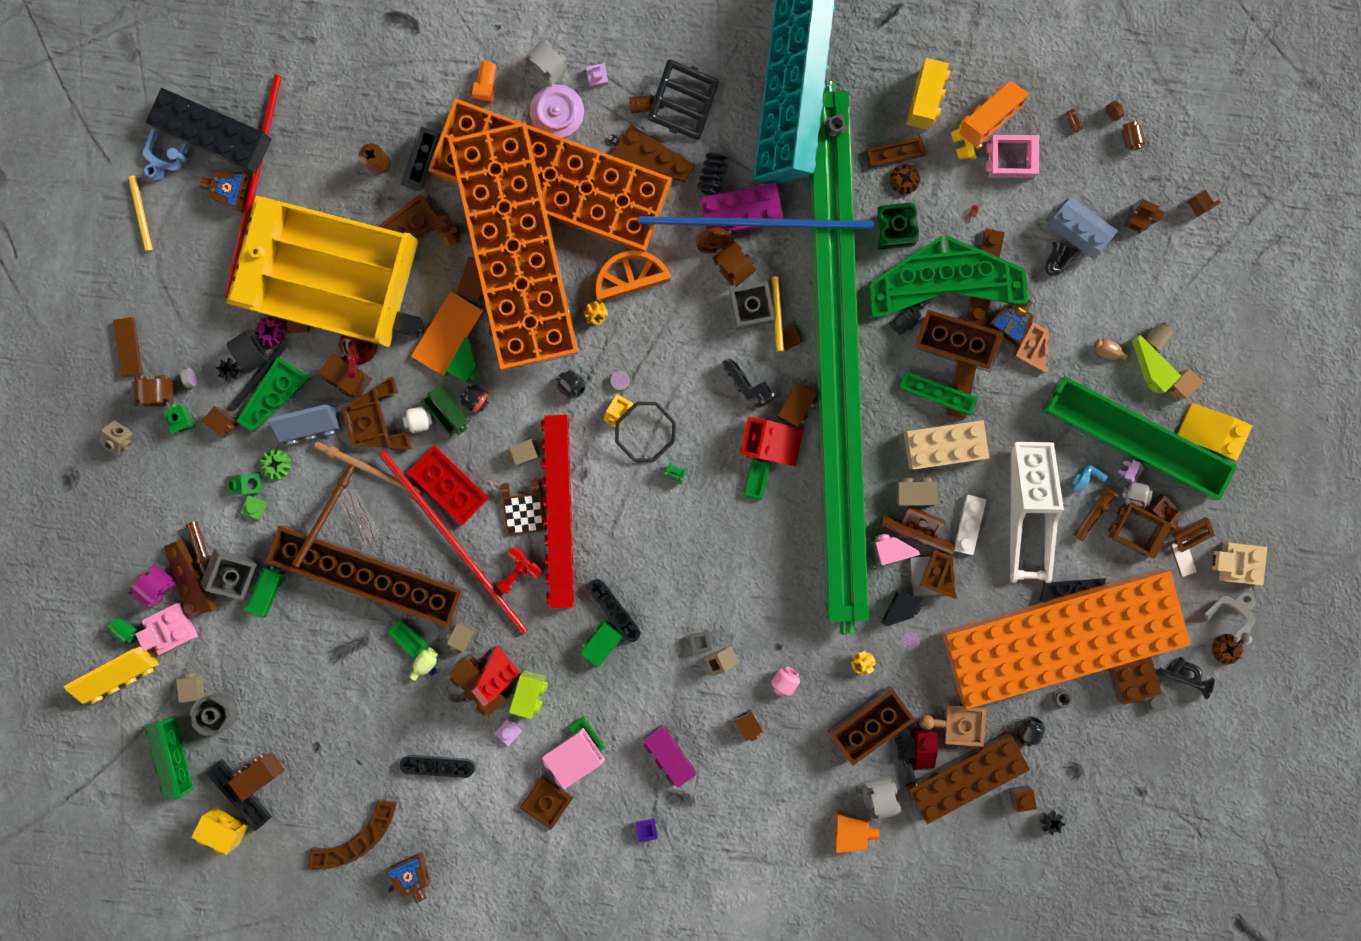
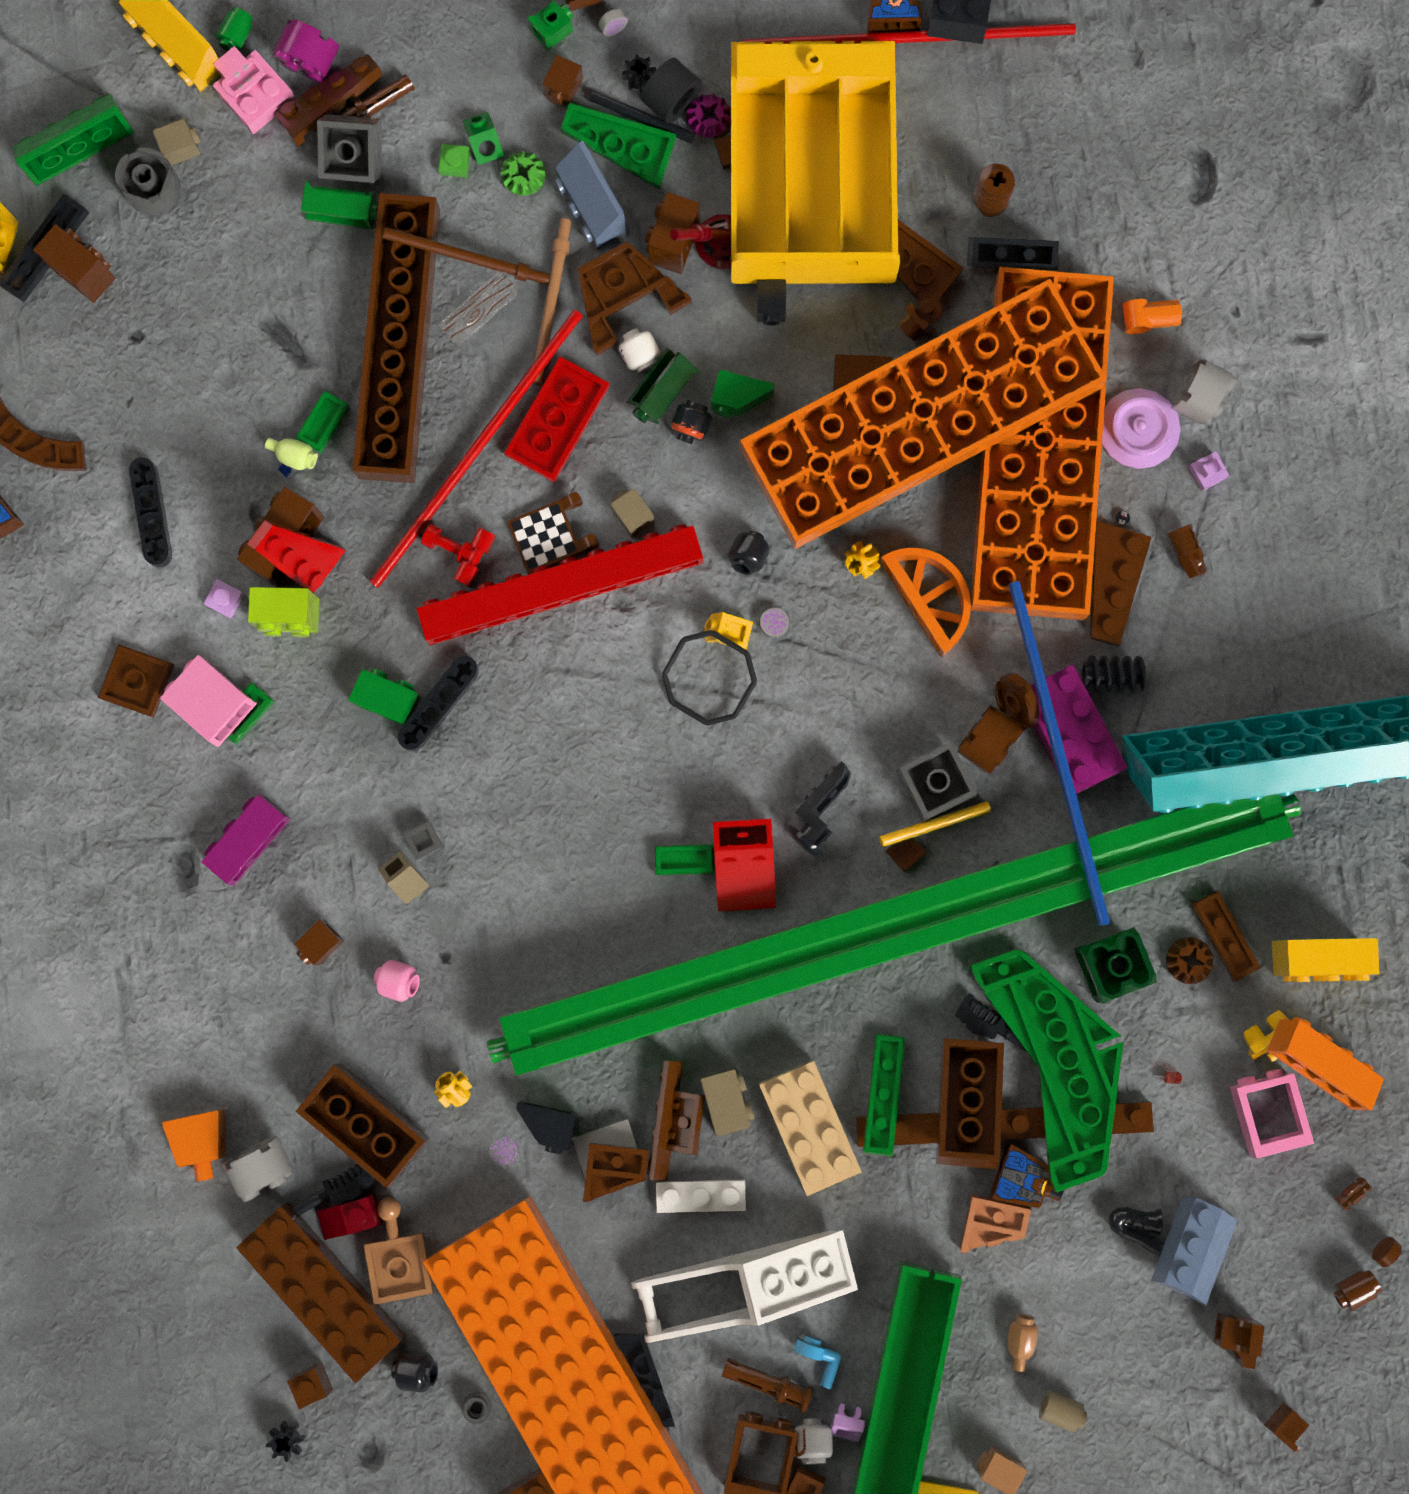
camera: 80 degrees right, 5 degrees down
orange tile [411,291,484,377] -> none
dark tan brick [446,622,477,653] -> none
dark purple plate [636,818,658,842] -> none
black bar [648,59,719,140] -> none
green bush [663,462,687,485] -> none
reddish brown brick [777,383,818,428] -> none
dark grey plate [825,114,847,136] -> none
bright pink slope [870,534,920,565] -> none
lime slope [1132,335,1181,394] -> none

